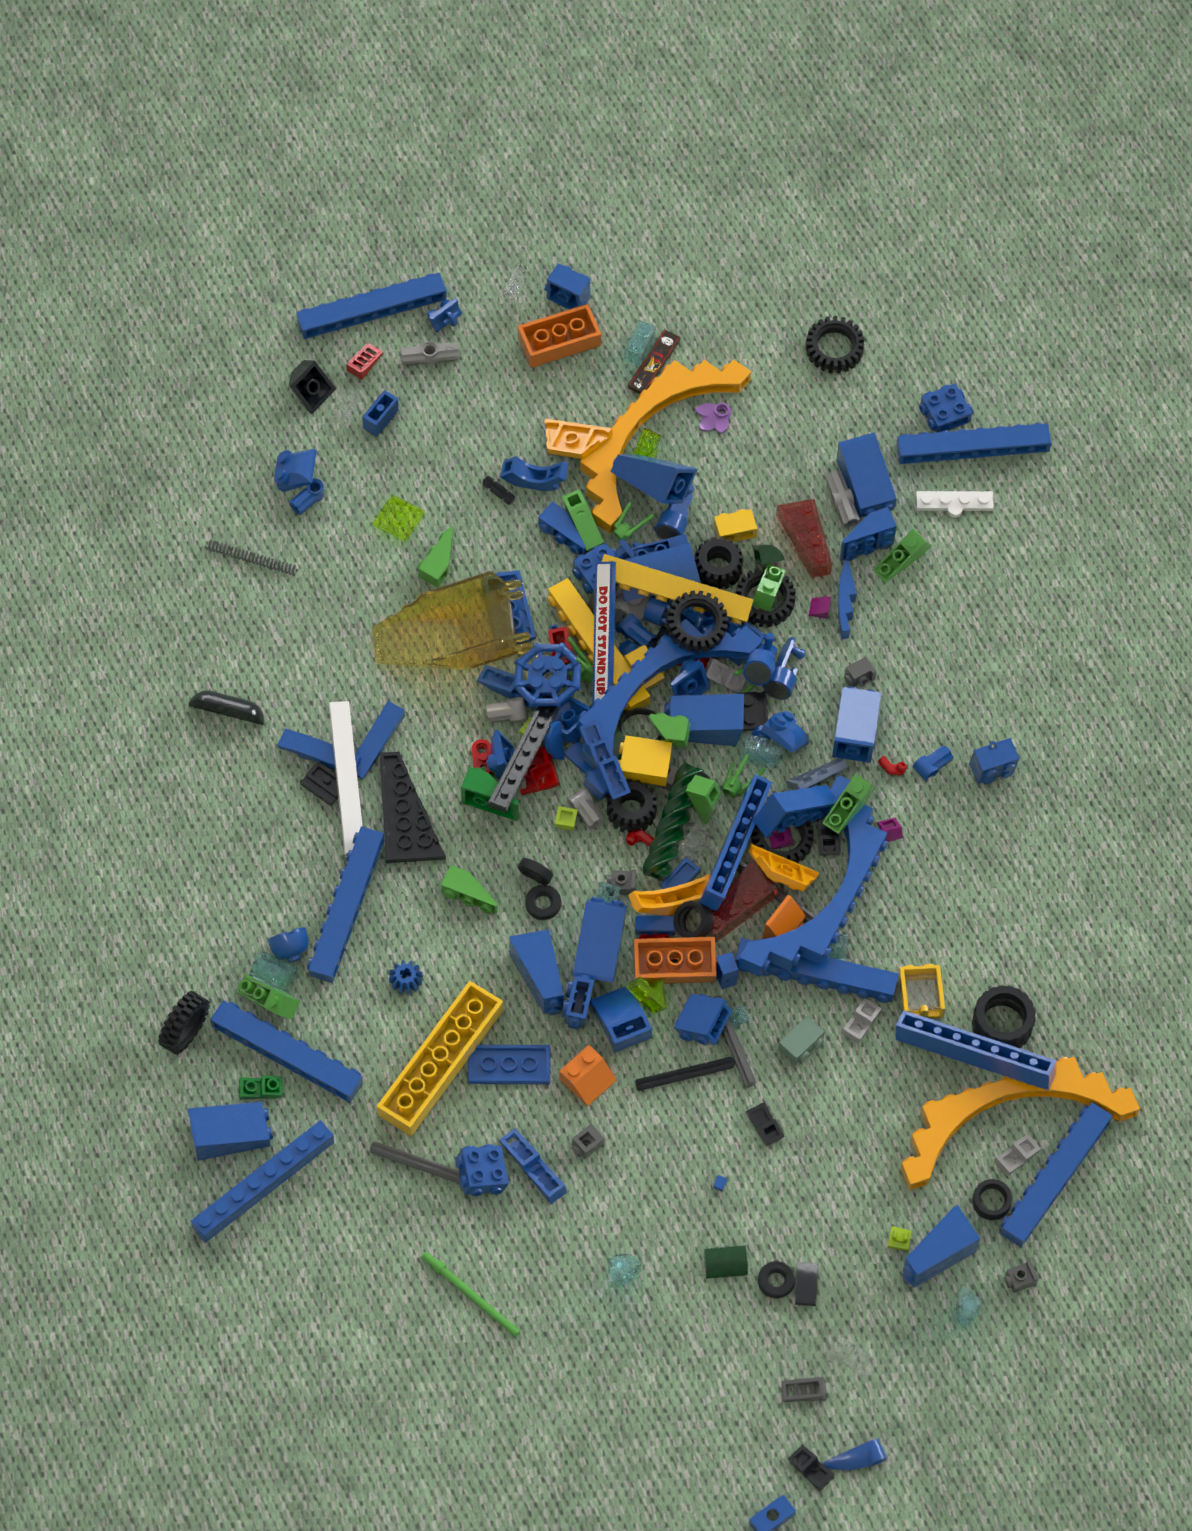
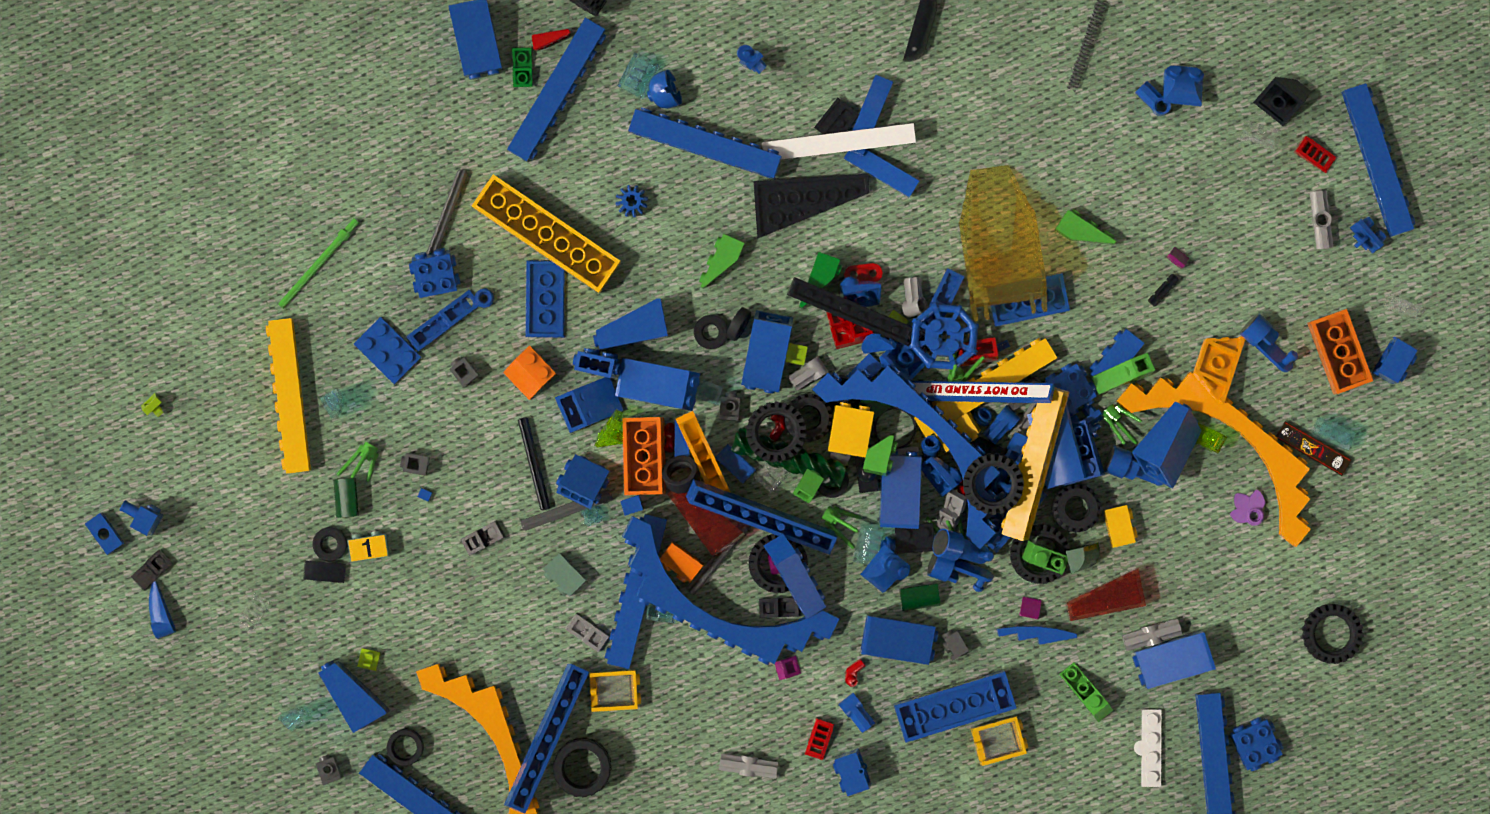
camera: 95 degrees right, 25 degrees up
blue brick [191,1120,334,1243] -> none
bright green slope [237,974,300,1019] -> none
blue brick [362,390,399,436] -> none
clear neon green tile [373,494,425,542] -> none
blue arch [500,456,569,491] -> none
blue slope [577,720,631,800] -> none
light orange wing [748,844,819,892] -> none
dark grey slope [782,1377,827,1402] -> none
sand blue wing [786,758,847,790] -> none
bright green slope [822,774,875,834] -> none
blue slope [840,507,897,561] -> none
light grey slope [994,1134,1041,1176] -> none
none -> blue brick [119,500,164,536]
none -> lime tile [141,393,164,417]
none -> yellow brick [266,318,311,474]
none -> bright green plant [337,441,379,482]
none -> yellow brick [347,531,390,562]
none -> blue plate [354,317,422,384]
none -> dark grey brick [400,453,430,476]
none -> blue plate [475,289,494,308]
none -> red slope [532,29,571,52]
none -> light grey piece [719,753,778,779]
none -> blue hips [737,45,767,74]
none -> blue slope [741,310,793,394]
none -> black tyre [746,401,807,463]
none -> red slope [805,718,835,760]
none -> black tile [855,456,878,493]
none -> blue plate [893,670,1017,743]
none -> dark green brick [899,583,940,611]
none -> blue cone [921,436,940,460]
none -> window [970,715,1028,766]
none -> magenta slope [1166,247,1189,268]
none -> blue piece [1240,313,1298,372]

